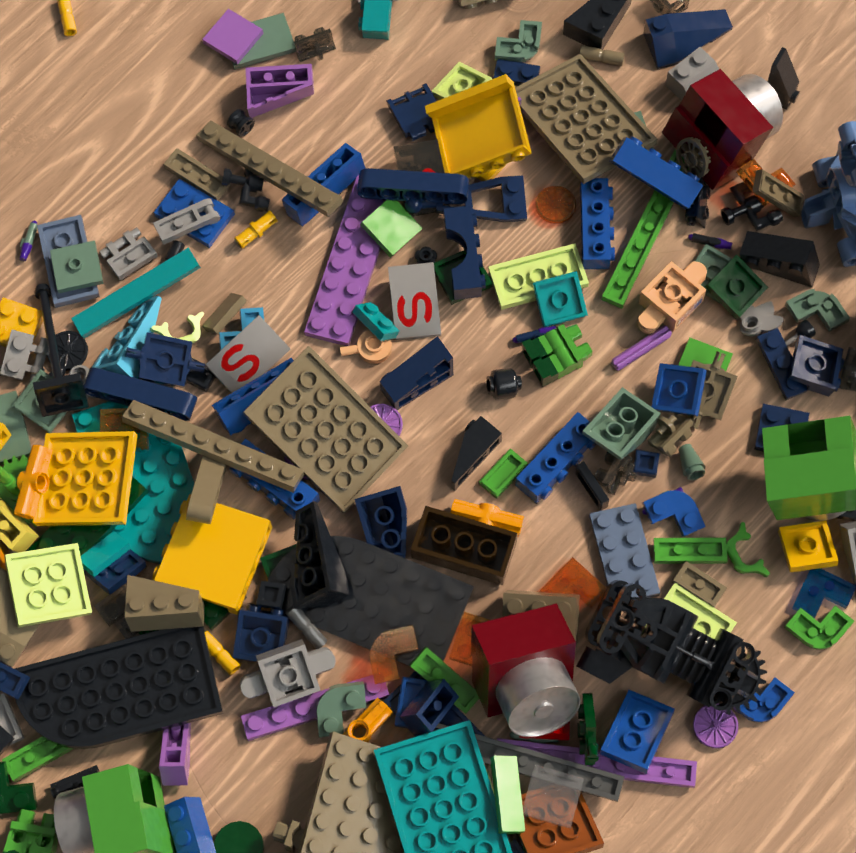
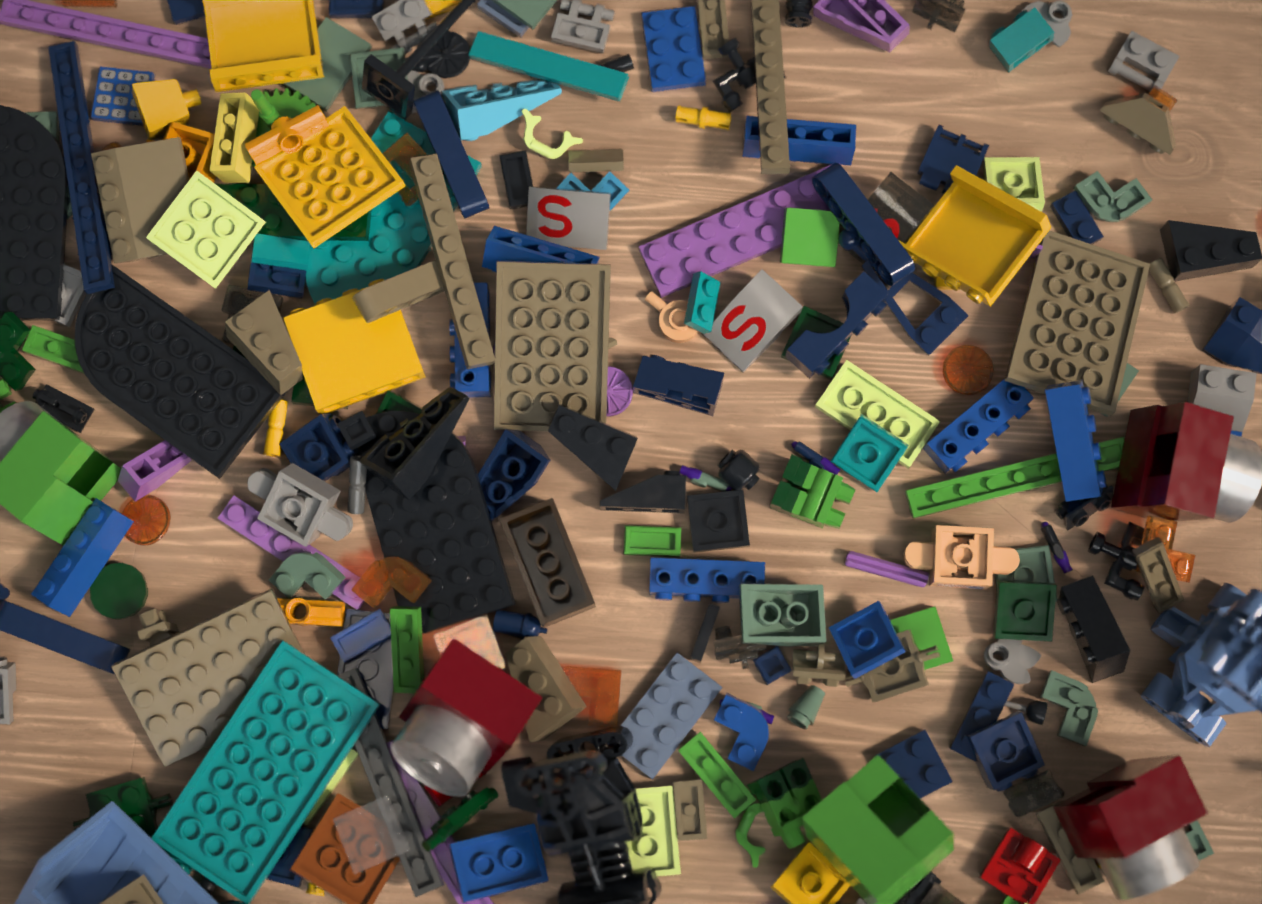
camera: 50 degrees right, 10 degrees up
dark blue plate [125,332,205,388] -> none
light grey plate [153,198,221,245] -> none
dark blue brick [400,679,459,735] -> none
black plate [415,247,437,264] -> none
light orange piece [451,499,524,537] -> none
tile [490,756,525,834] -> none
dark tan wheel [676,137,711,178] -> none
none -> clear orange wheel [122,495,171,545]
none -> dark blue piece [493,610,548,640]
none -> black wedge [548,404,638,491]
none -> sand green piece [680,465,732,492]
none -> black plate [687,490,750,553]
none -> hips [747,758,822,849]

